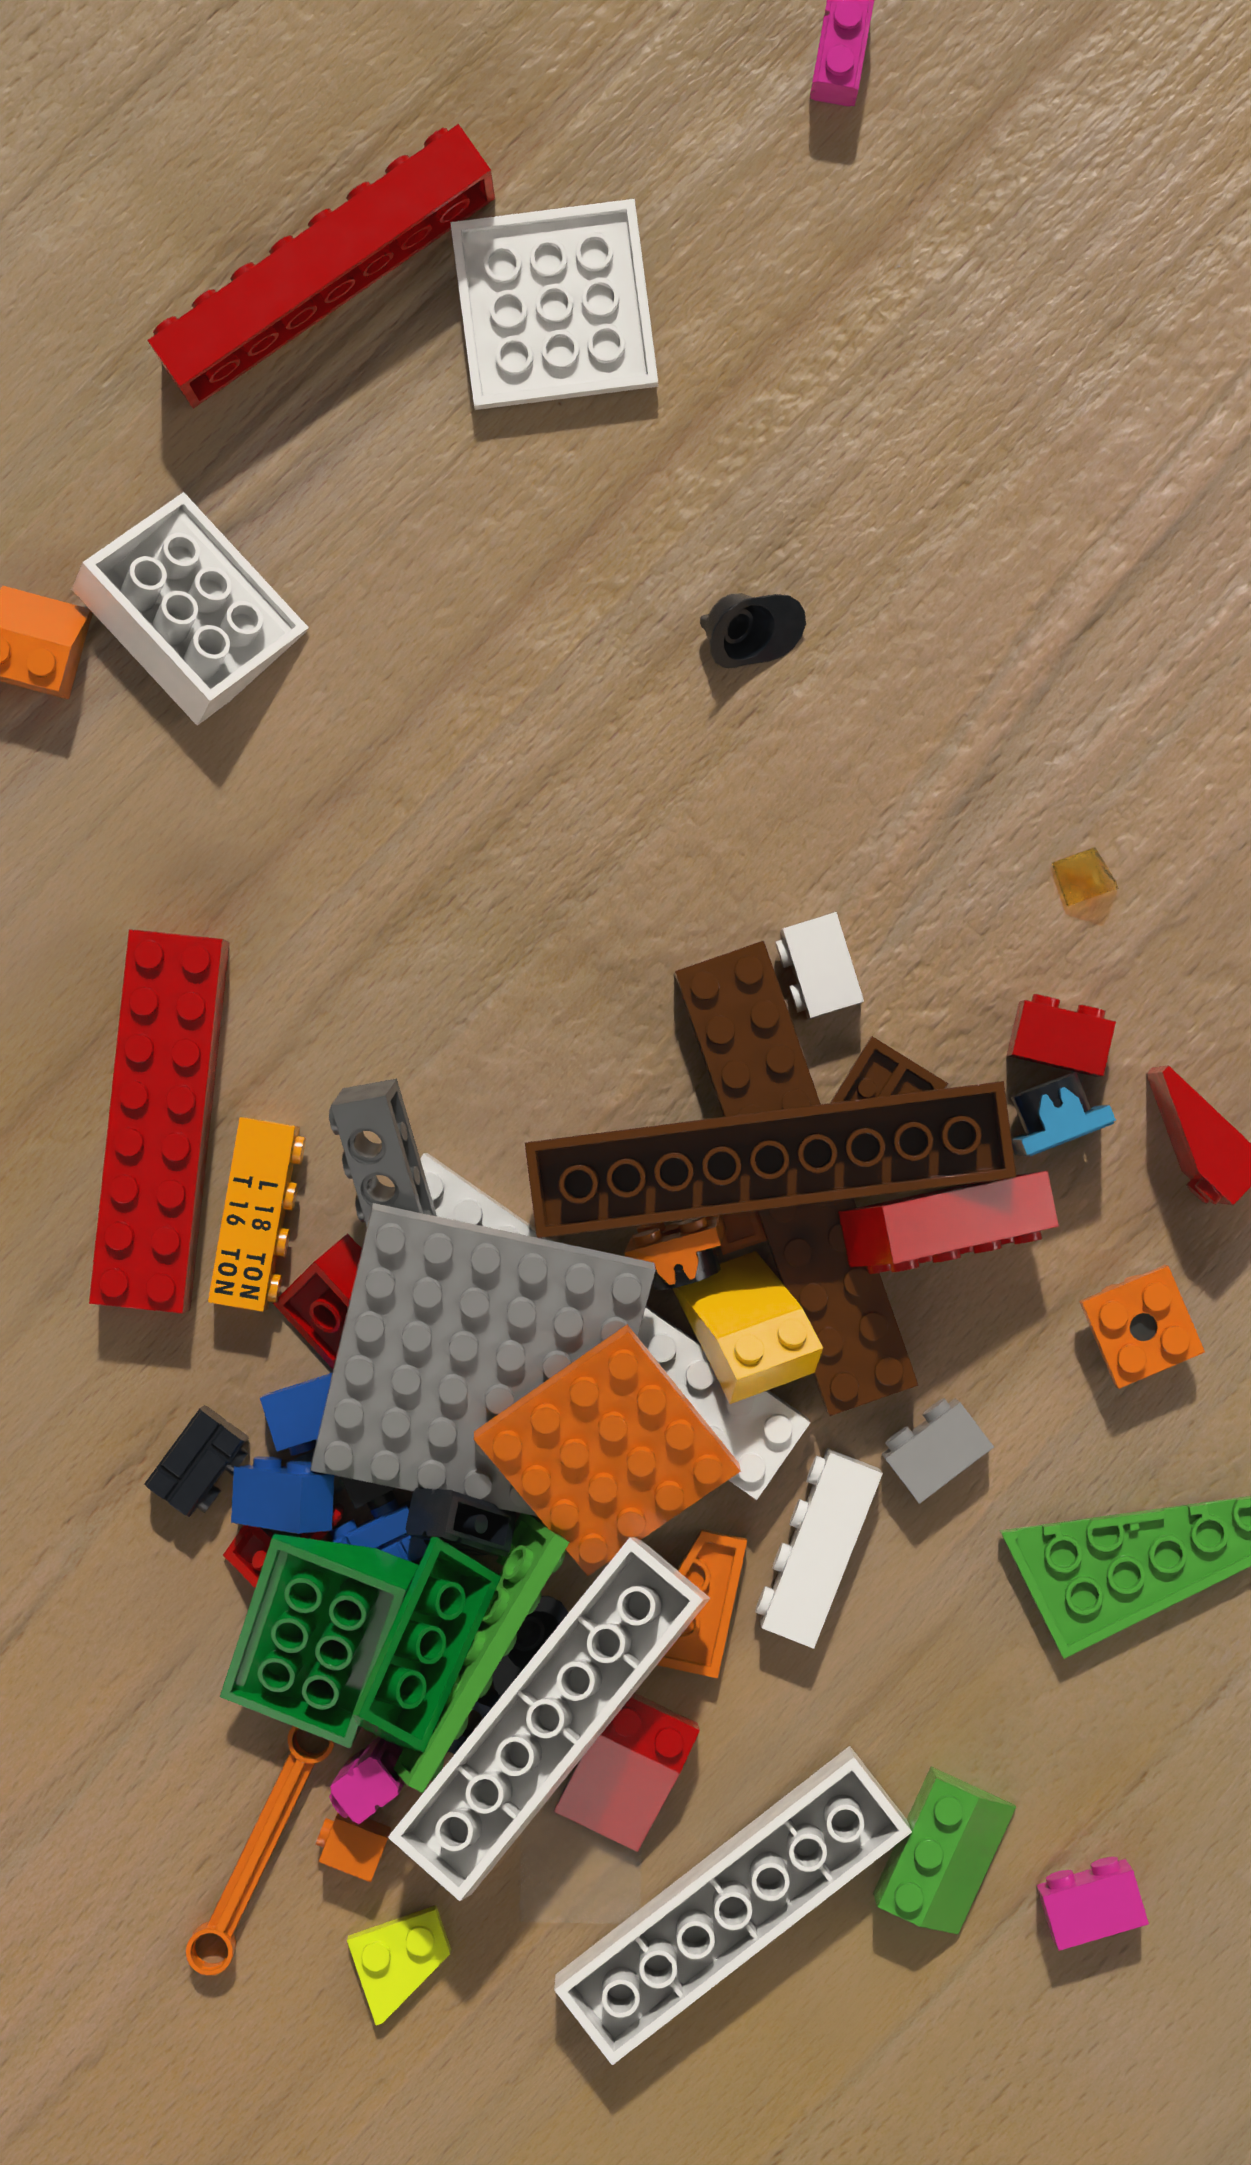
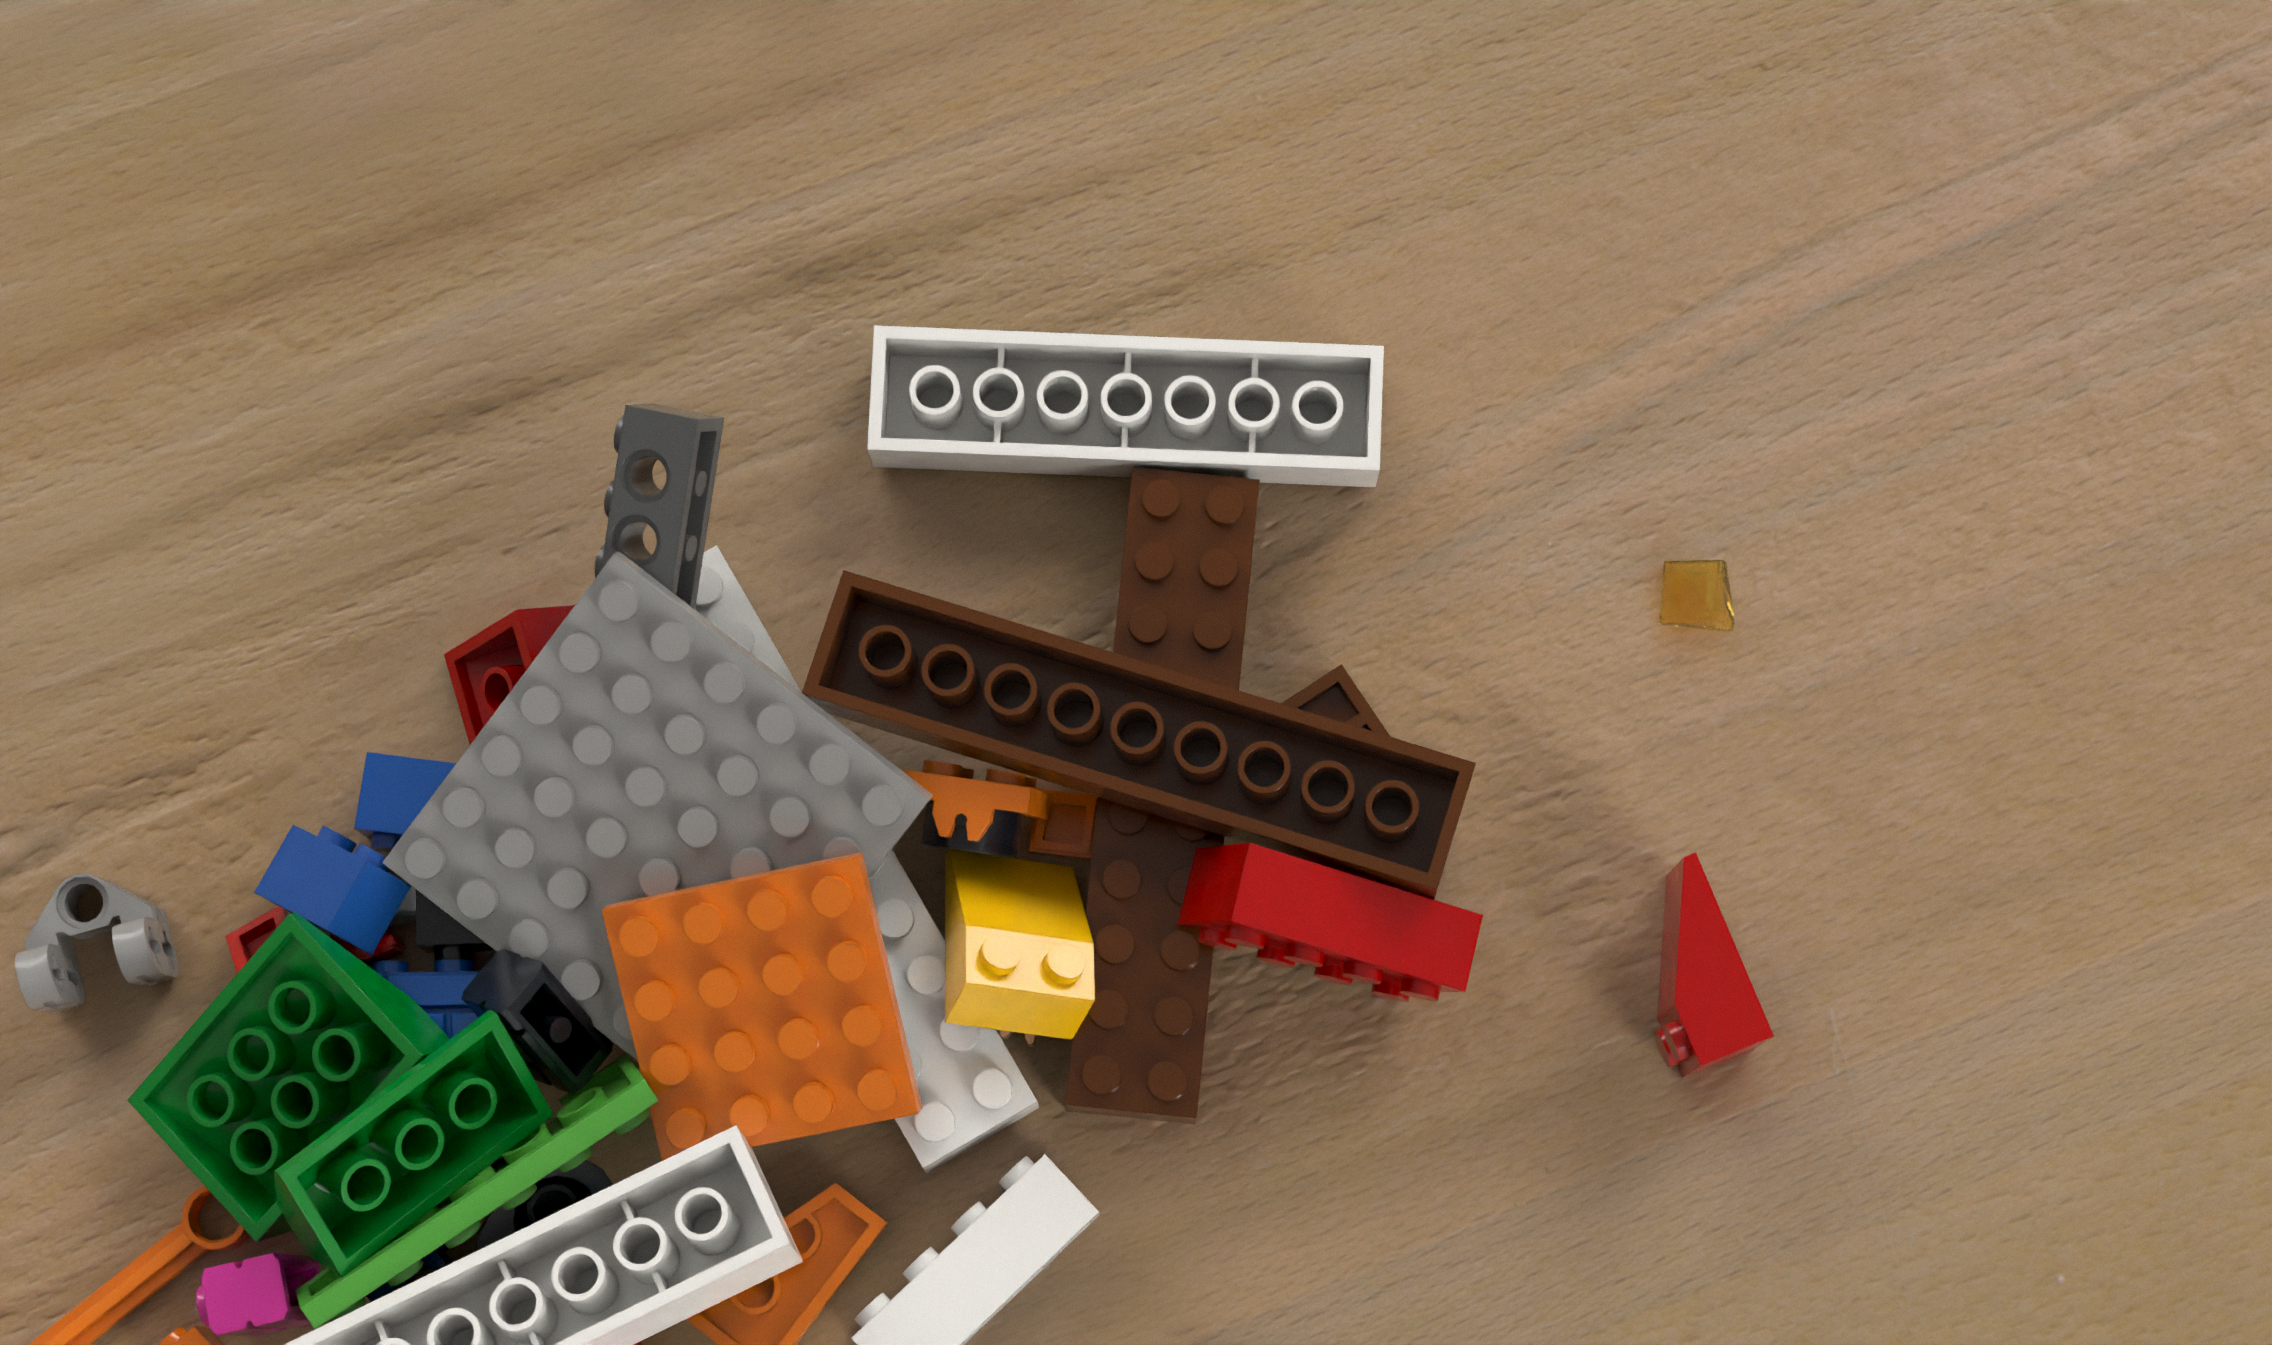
camera: 25 degrees right, 10 degrees down
red brick [89,929,230,1314] -> none
black brick [144,1405,249,1517] -> none
light orange brick [208,1117,306,1312] -> none
black piece [700,593,806,668] -> none
white brick [775,912,864,1019] -> none
light grey brick [882,1398,994,1504] -> none
red brick [1006,994,1116,1077] -> none
dark azure piece [1011,1072,1116,1157] -> none
orange piece [1079,1265,1205,1389] -> none
none -> light grey piece [15,873,179,1013]
none -> white brick [867,325,1384,487]

